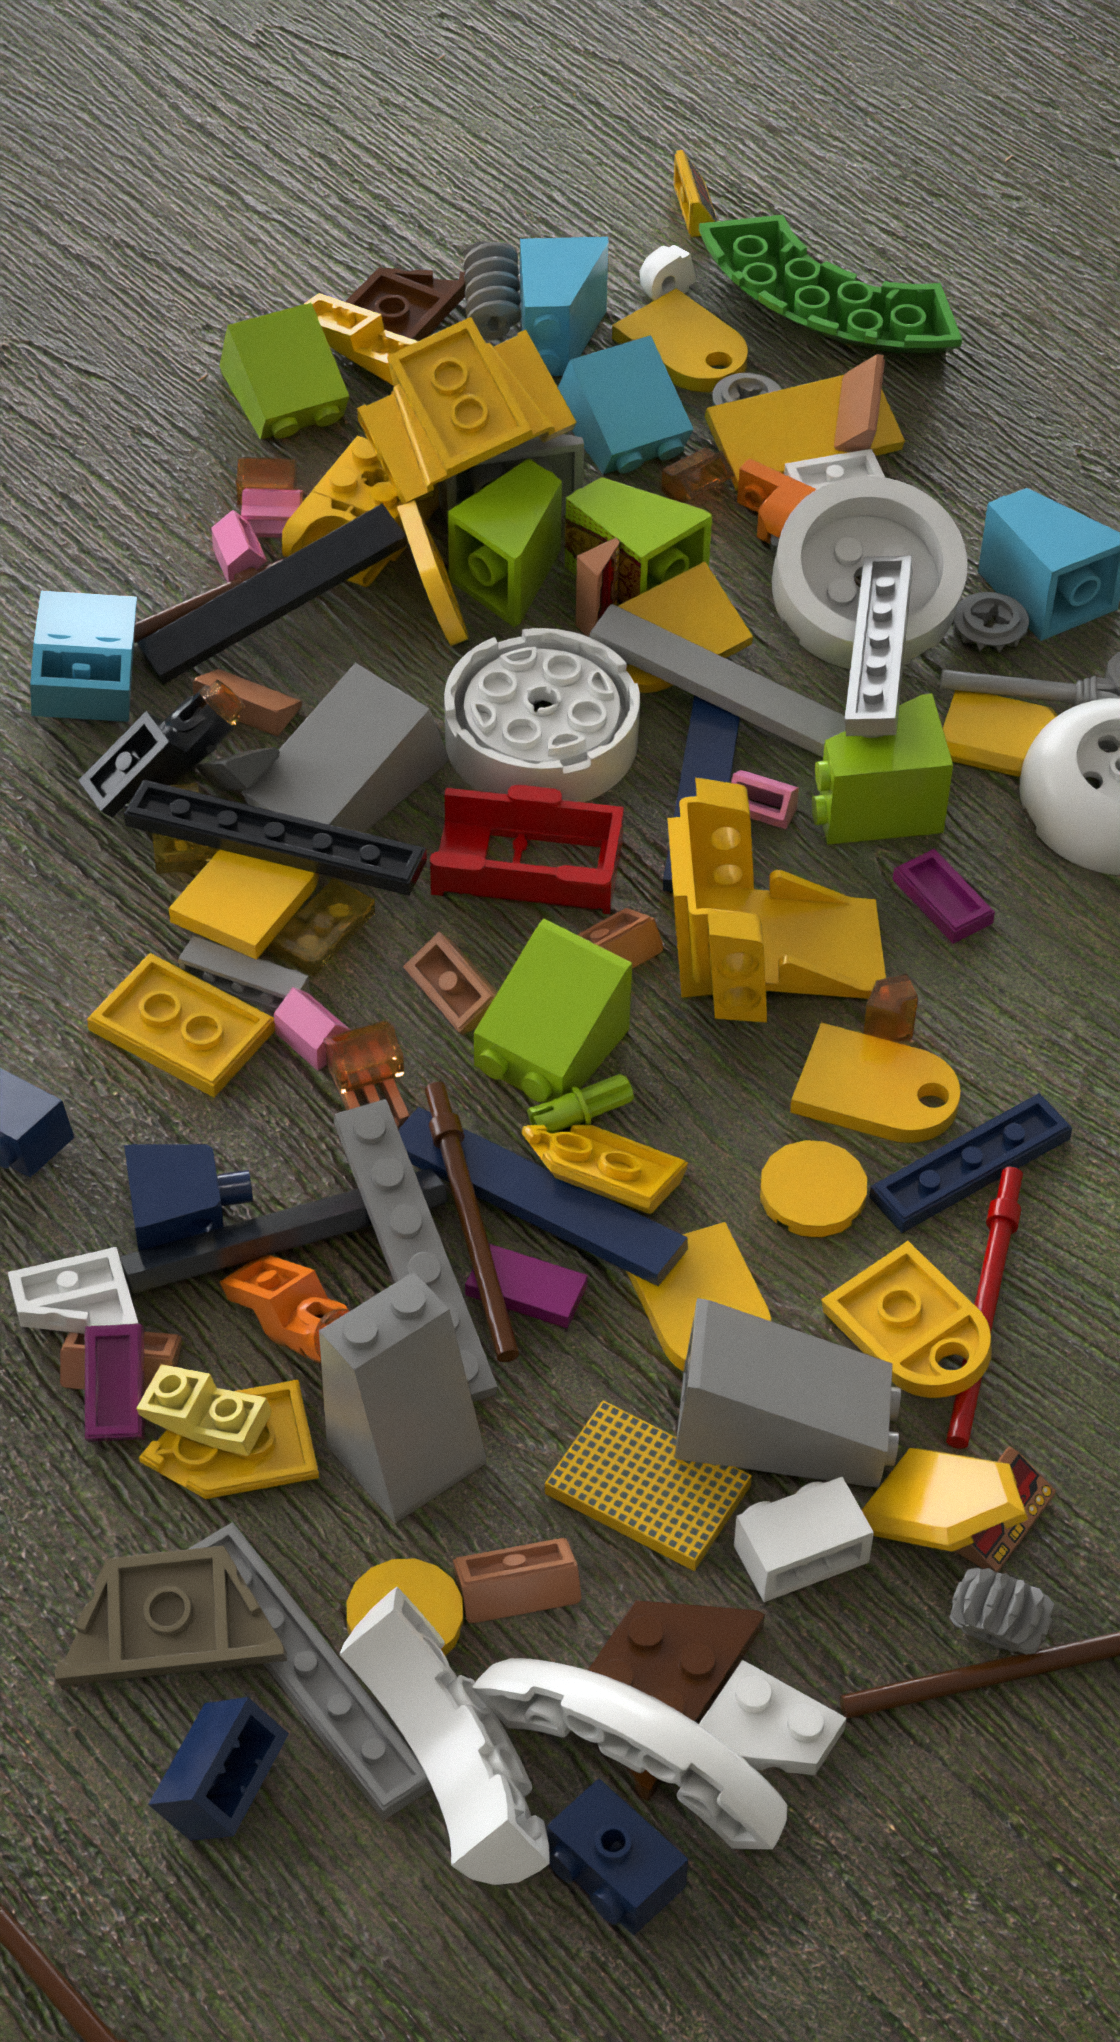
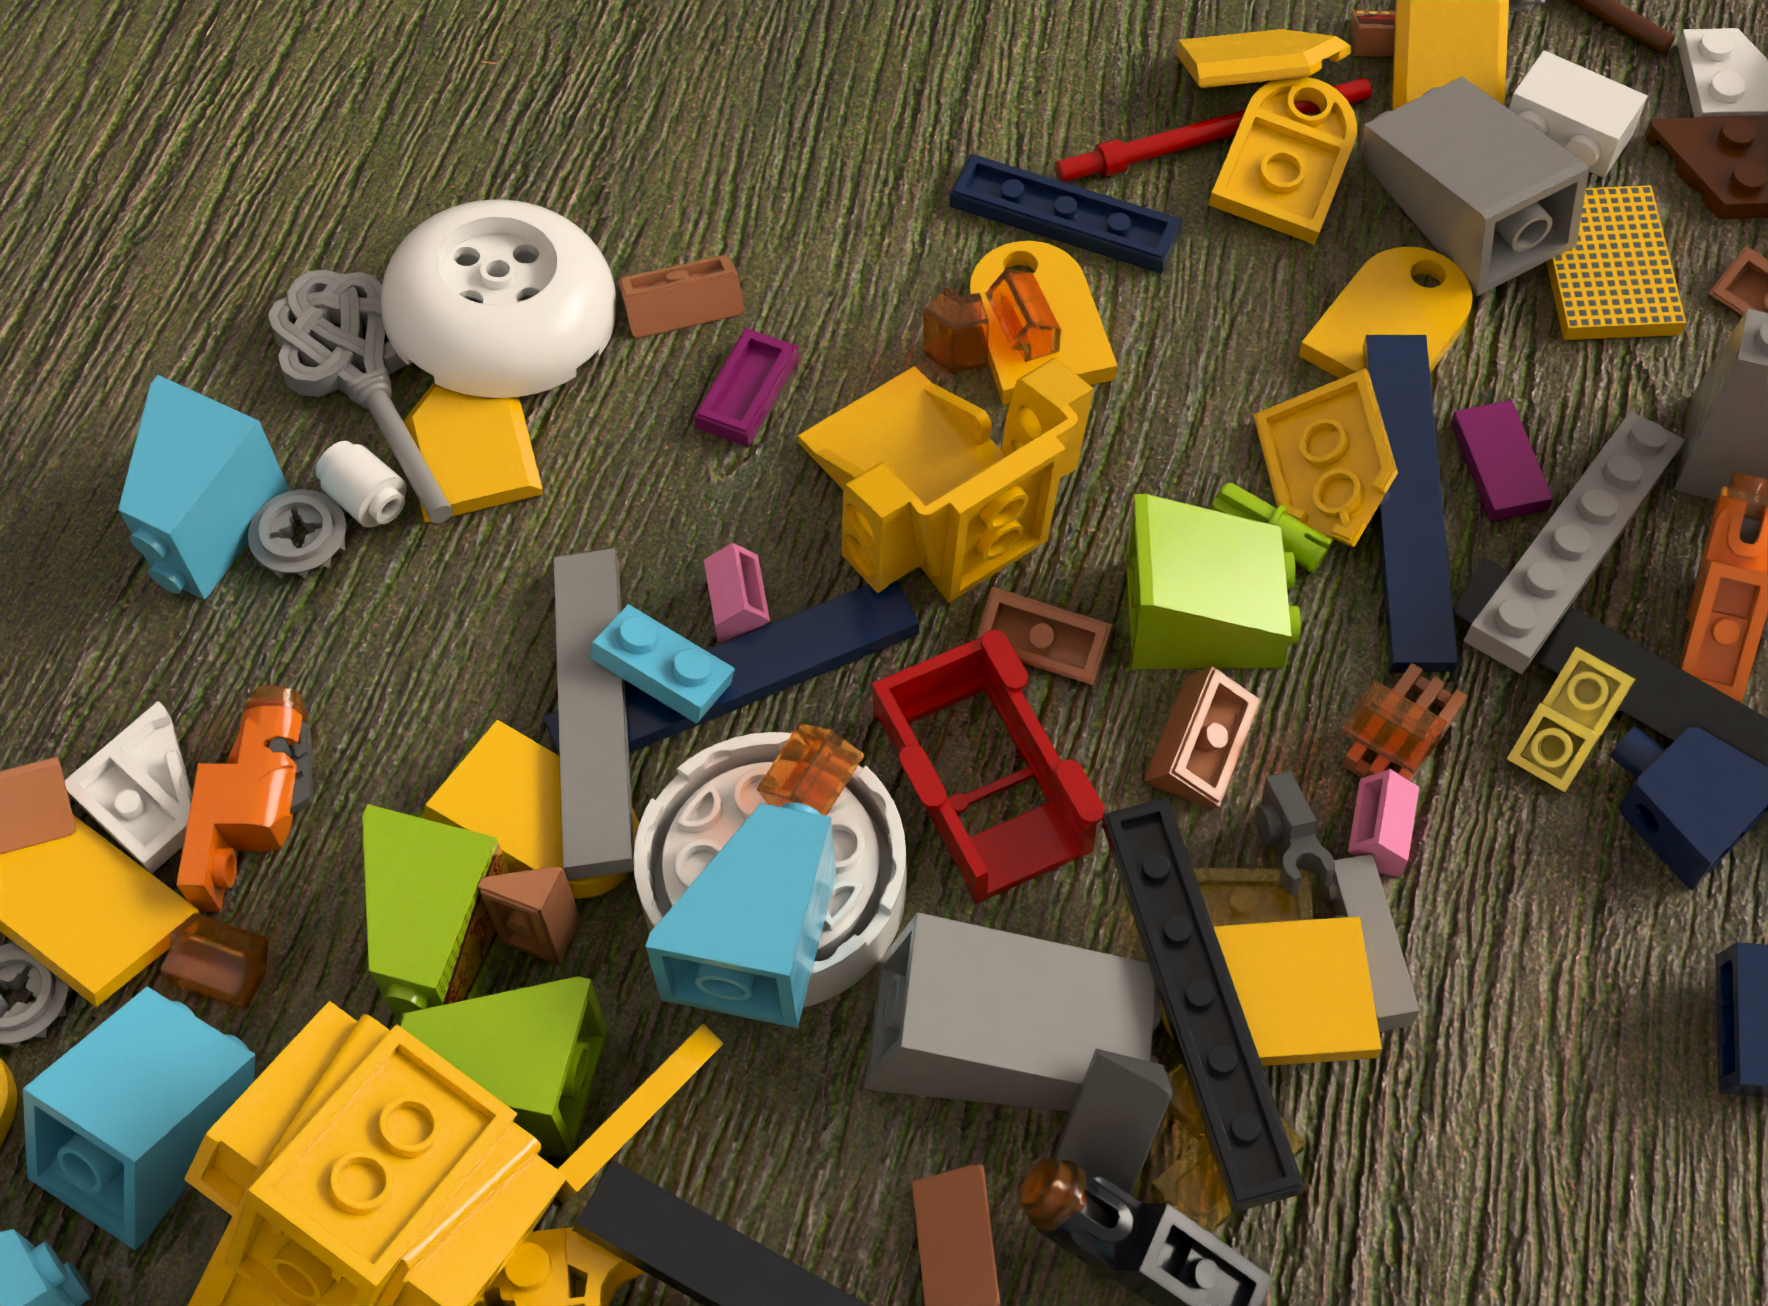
camera: 120 degrees left, 10 degrees up
yellow tile [87,953,275,1098] -> none
reddish brown bar [425,1082,519,1362] -> none
yellow tile [760,1140,867,1237] -> none
white brick [772,476,967,669] -> none
lime slope [812,693,953,845] -> none
plate [845,555,913,738] -> none
none -> white brick [316,441,406,527]
none -> medium azure plate [589,604,735,724]
none -> nougat slope [618,255,745,338]
none -> medium azure slope [646,803,836,1028]
none -> clear orange piece [757,723,865,816]
none -> clear orange piece [985,268,1061,362]
none -> yellow tile [1177,29,1351,88]
none -> dark grey plate [1255,771,1335,896]
none -> light yellow slope [1507,647,1636,792]

